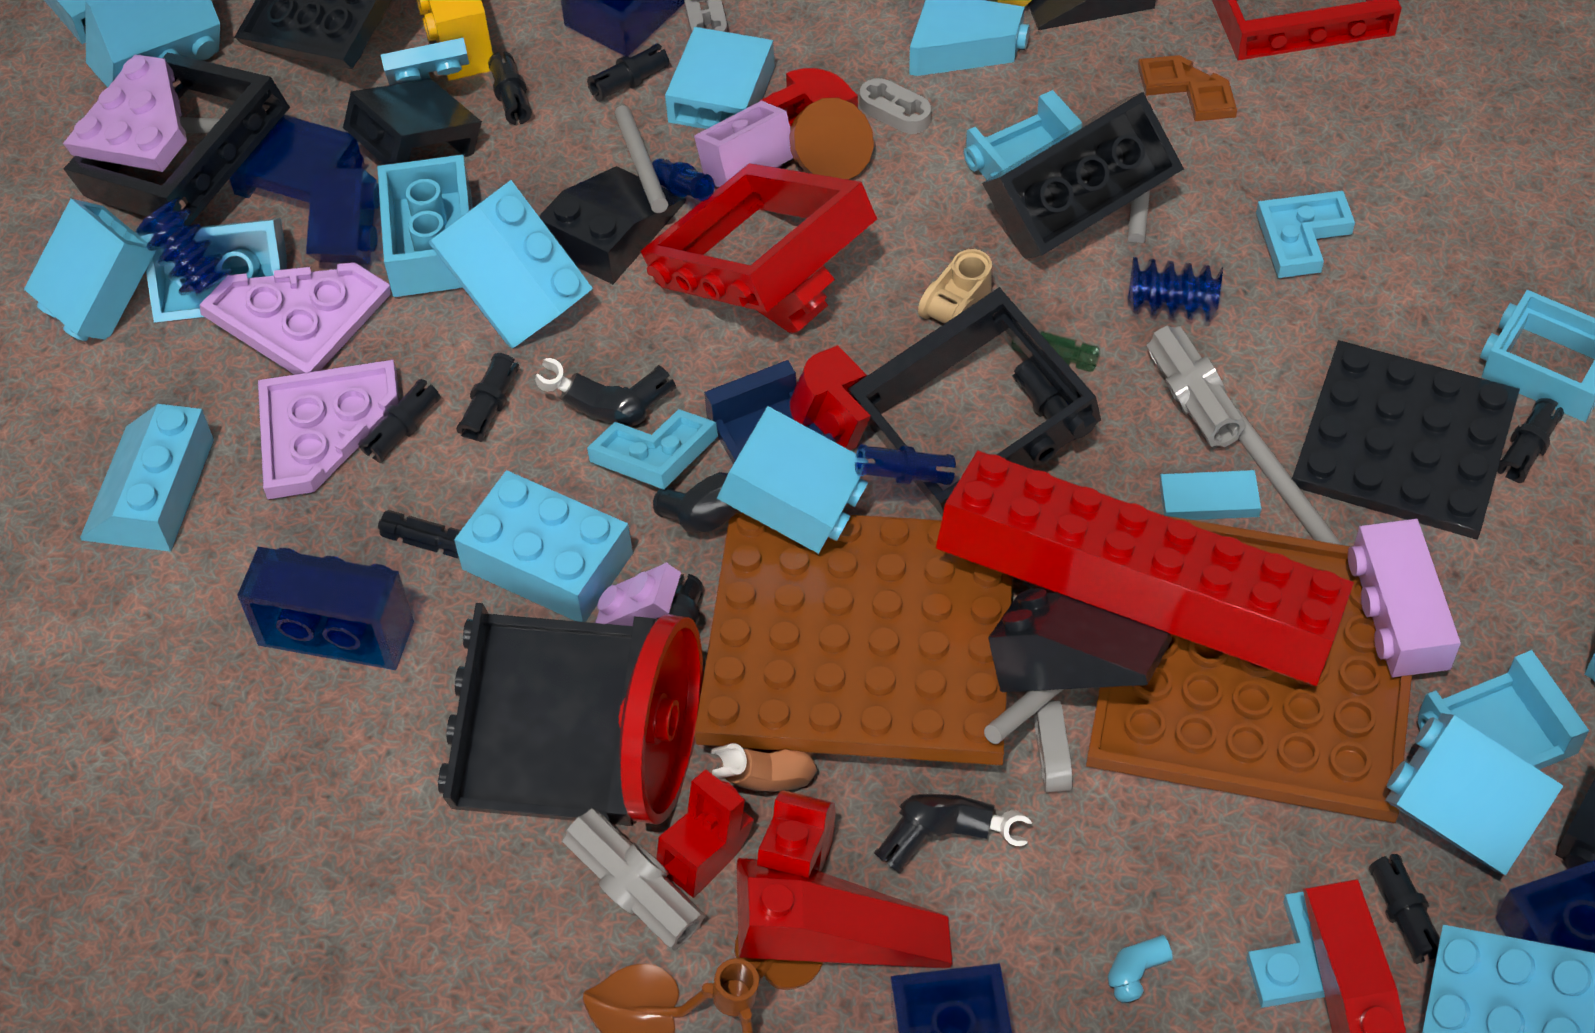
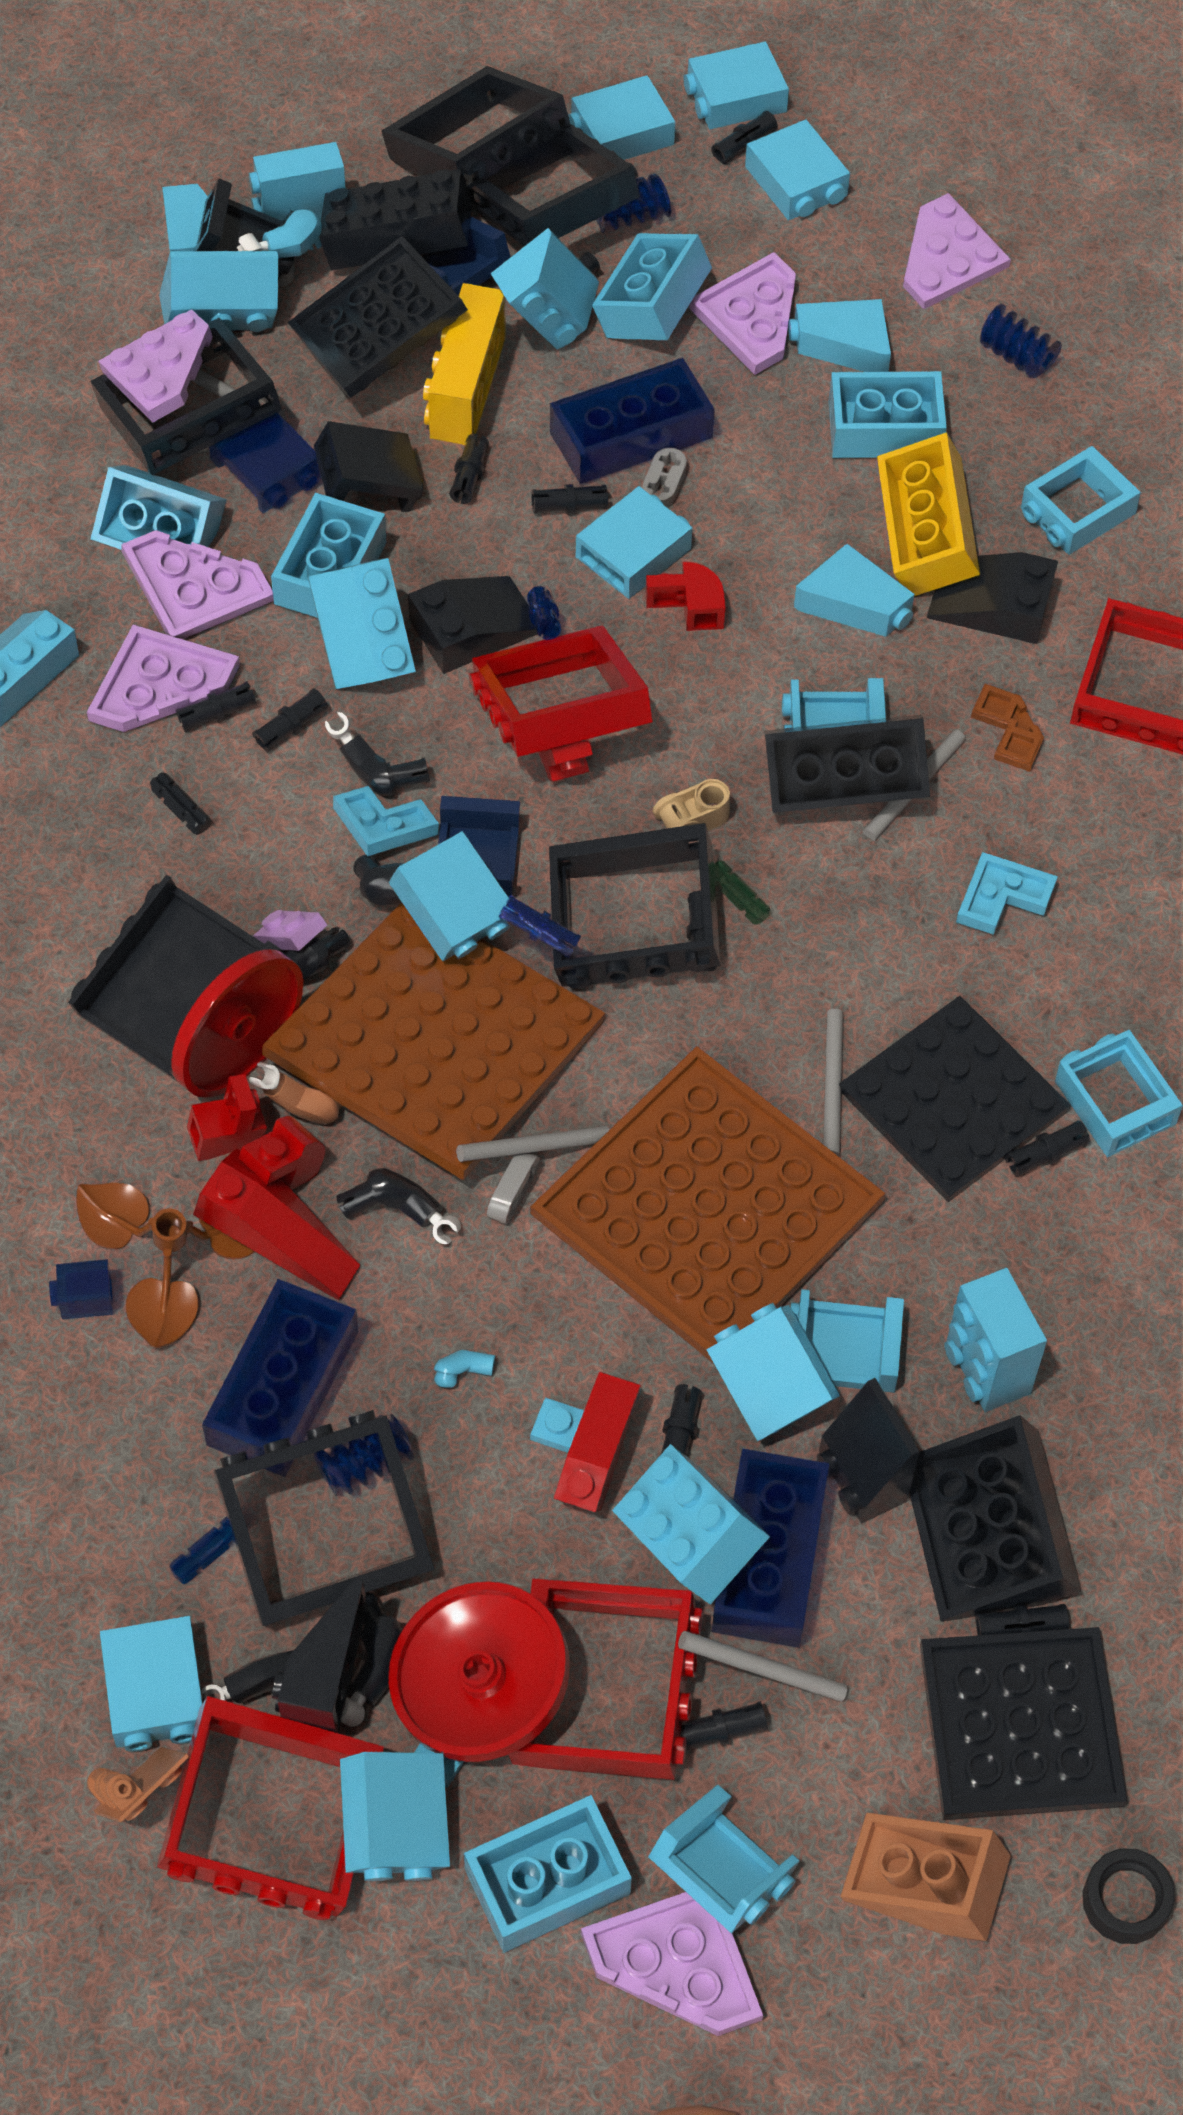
camera: 25 degrees right, 5 degrees up
medium azure brick [24,198,156,341] -> none
clear blue piece [135,197,234,296] -> none
clear blue brick [237,546,414,670] -> none
clear blue brick [306,168,380,264] -> none
medium azure plate [381,38,469,85] -> none
medium azure brick [454,470,633,622] -> none
light grey piece [562,808,706,950] -> none
light grey bar [614,105,668,213] -> none
lavender brick [694,101,793,187] -> none
dark orange tile [789,98,874,179] -> none
red brick [790,345,871,451] -> none
light grey beam [860,78,931,134] -> none
red brick [935,450,1354,686] -> none
black slope [988,589,1172,692] -> none
clear blue piece [1128,257,1223,322] -> none
light grey piece [1146,325,1246,447] -> none
medium azure tile [1159,470,1261,520] -> none
lavender brick [1348,519,1461,677] -> none

